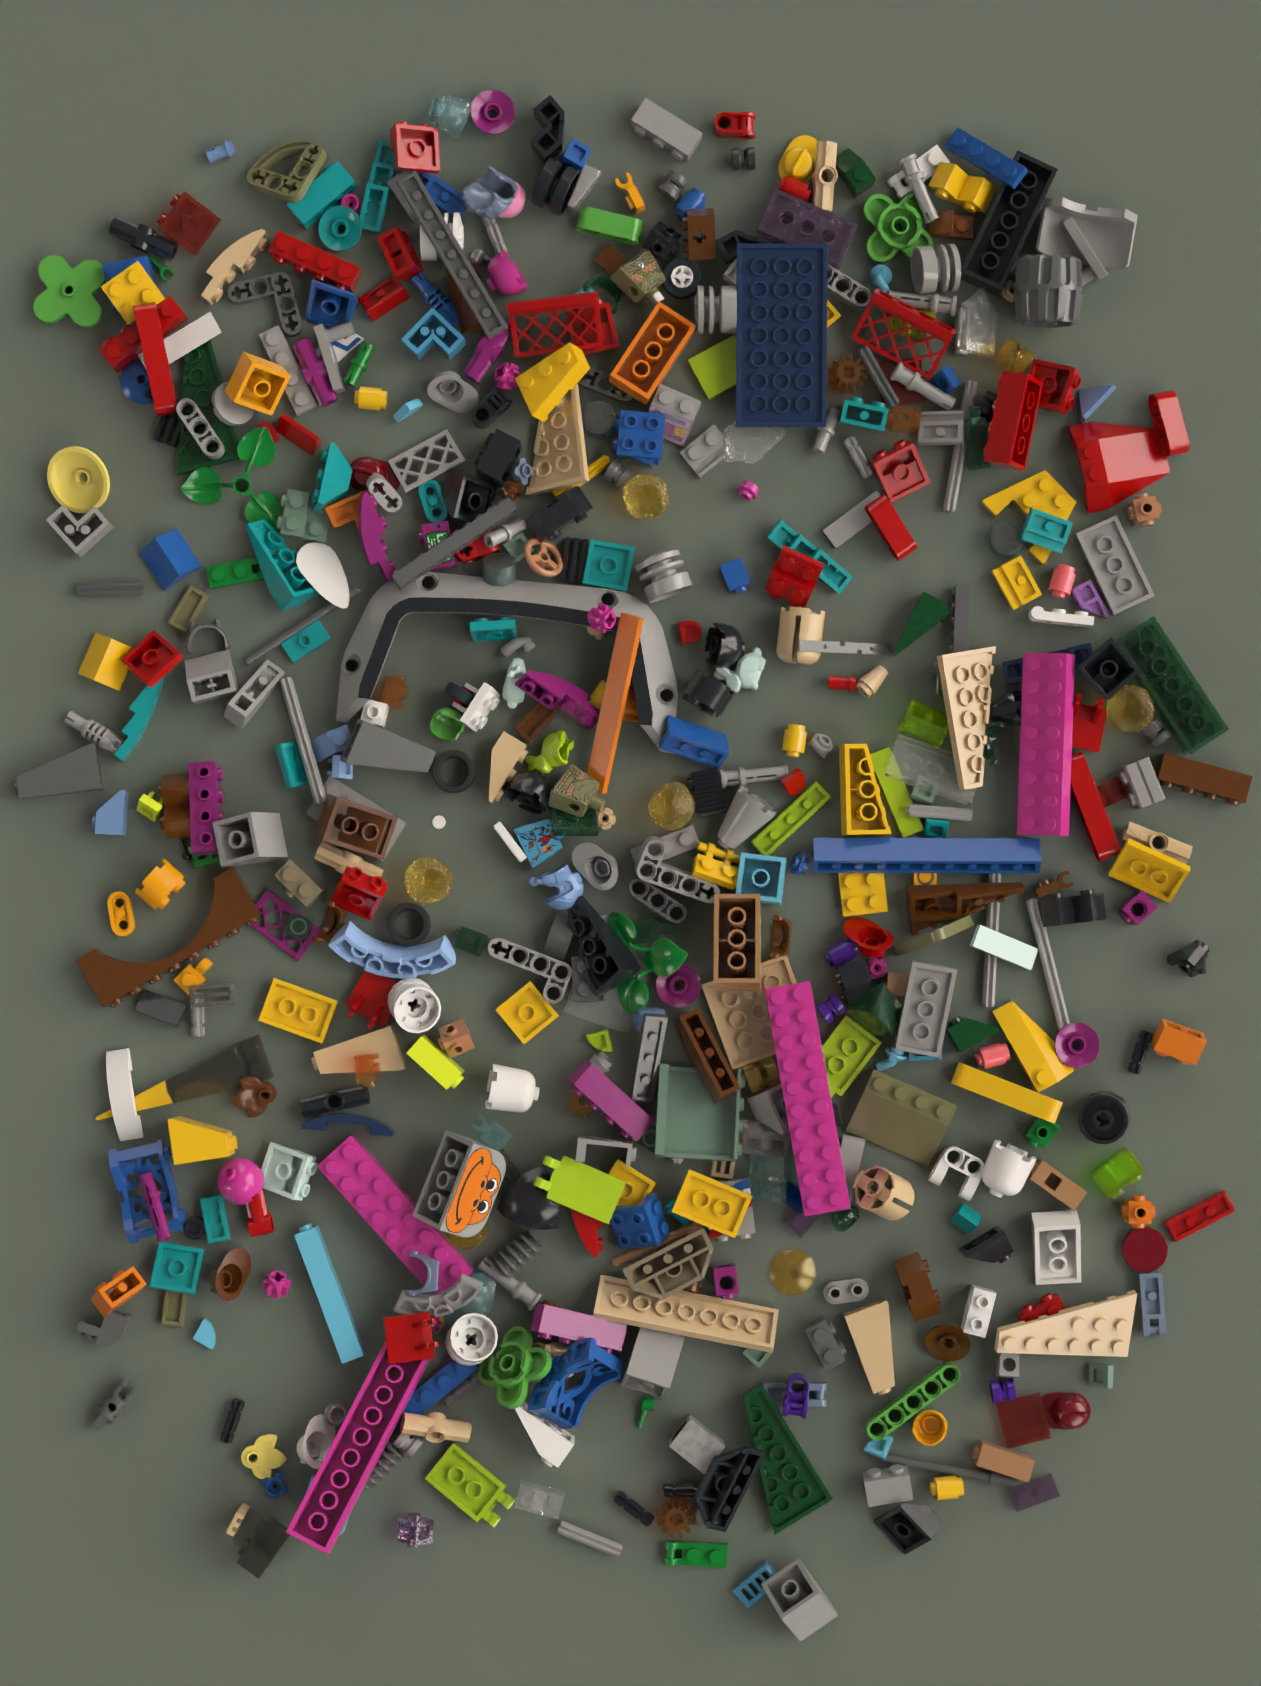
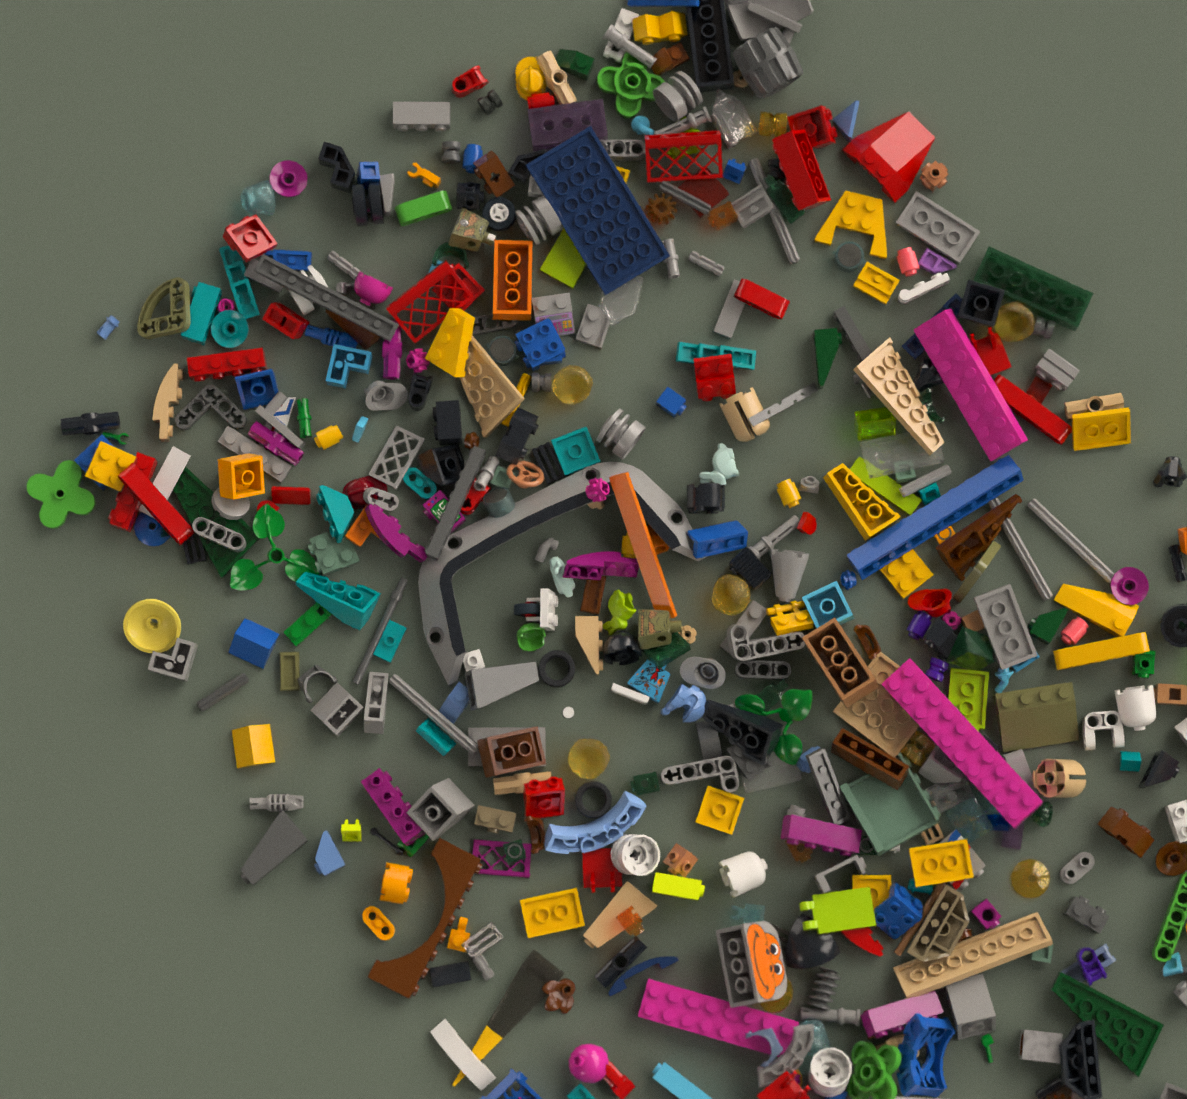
camera: 30 degrees left, 5 degrees down
teal slope [114,677,164,761] -> none
red plate [121,630,184,688] -> none
clear red plate [156,191,221,256] -> none
reddish brown brick [158,773,191,839] -> none
yellow slope [167,1116,238,1165] -> none
light aqua plate [261,1142,317,1201] -> none
white sticker [296,542,350,609] -> none
light blue tile [327,755,353,779] -> none
red slope [358,275,409,322] -> none
clear orange brick [381,674,409,710] -> none
sand blue hair [461,166,526,219] -> none
teal plate [470,617,518,642] -> none
sand blue plate [511,457,532,485] -> none
lime tile [586,1029,613,1052] -> none
reddish brown tile [594,244,626,277] -> none
magenta dish [656,963,701,1008] -> none
red tile [678,621,702,645] -> none
black cylinder [705,622,745,668] -> none
dark pink plate [738,480,759,501] -> none
lime tile [750,781,831,856] -> none
red pin [828,675,856,693] -> none
teal brick [840,396,889,431] -> none
tan slope [843,1298,895,1395] -> none
tan cone [856,665,888,698] -> none
red plate [869,439,931,503] -> none
light grey pin [890,362,956,411] -> none
light aqua tile [970,925,1038,970] -> none
teal plate [1019,508,1073,554] -> none
reddish brown plate [1032,871,1074,898] -> none
black brick [1040,889,1107,927] -> none
magenta brick [1119,890,1157,926] -> none
beam [1148,390,1190,457] -> none
reddish brown brick [1156,753,1253,806] -> none

